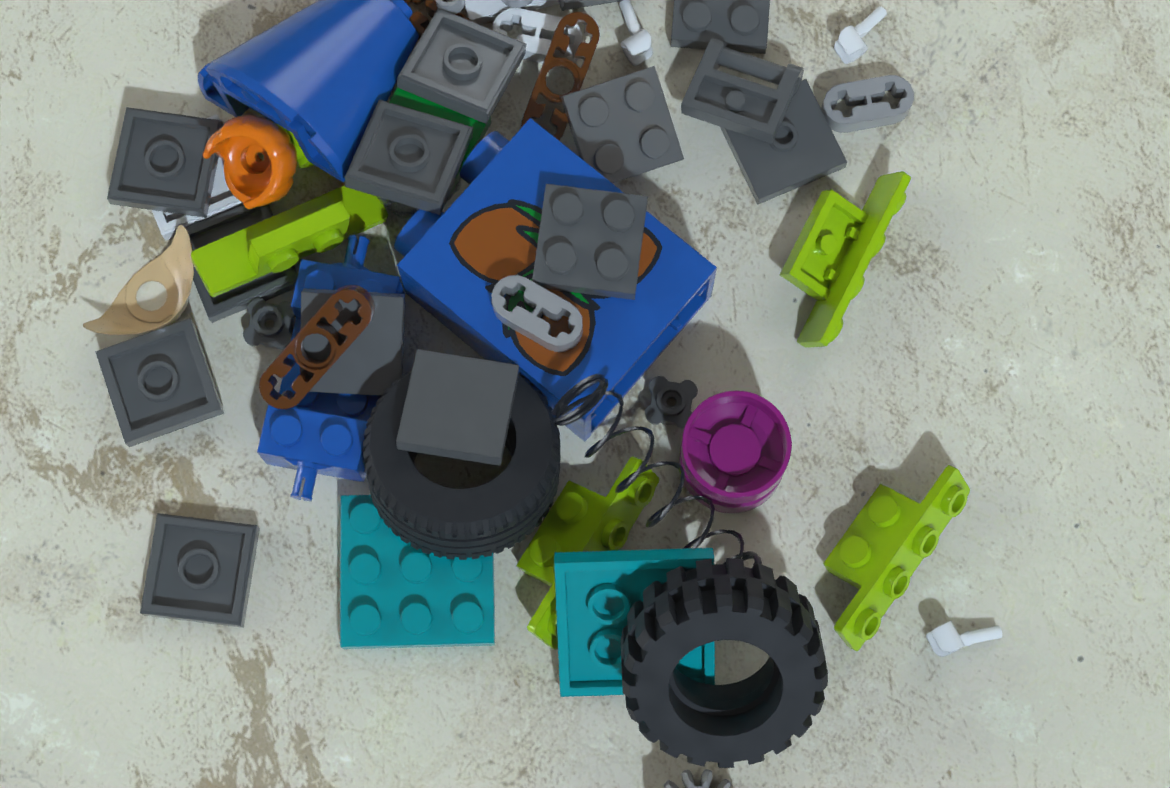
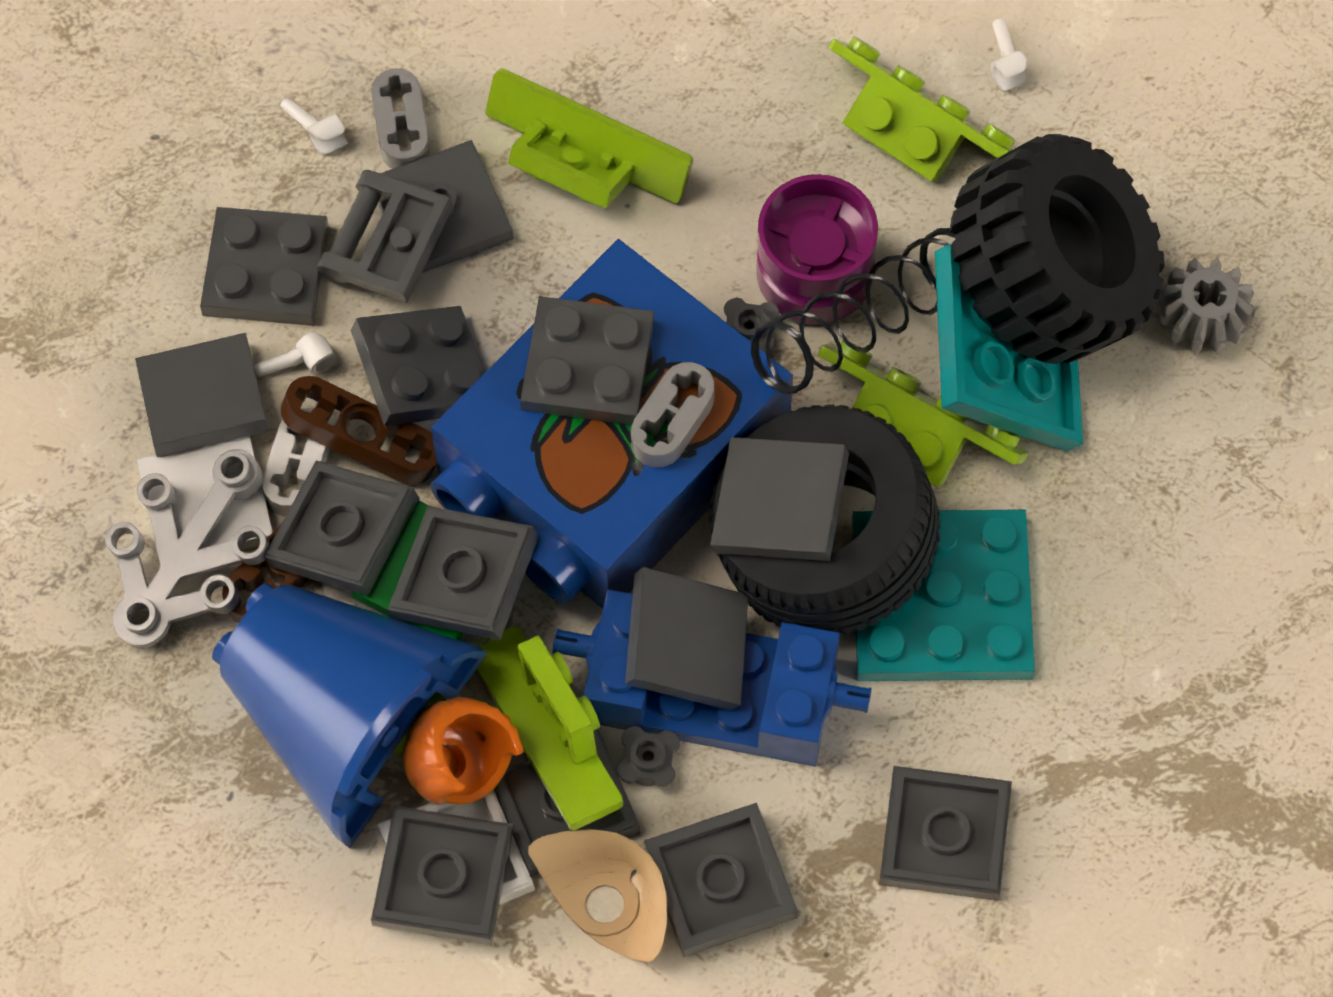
camera: 90 degrees left, 10 degrees down
reddish brown beam [259,285,375,409] -> none

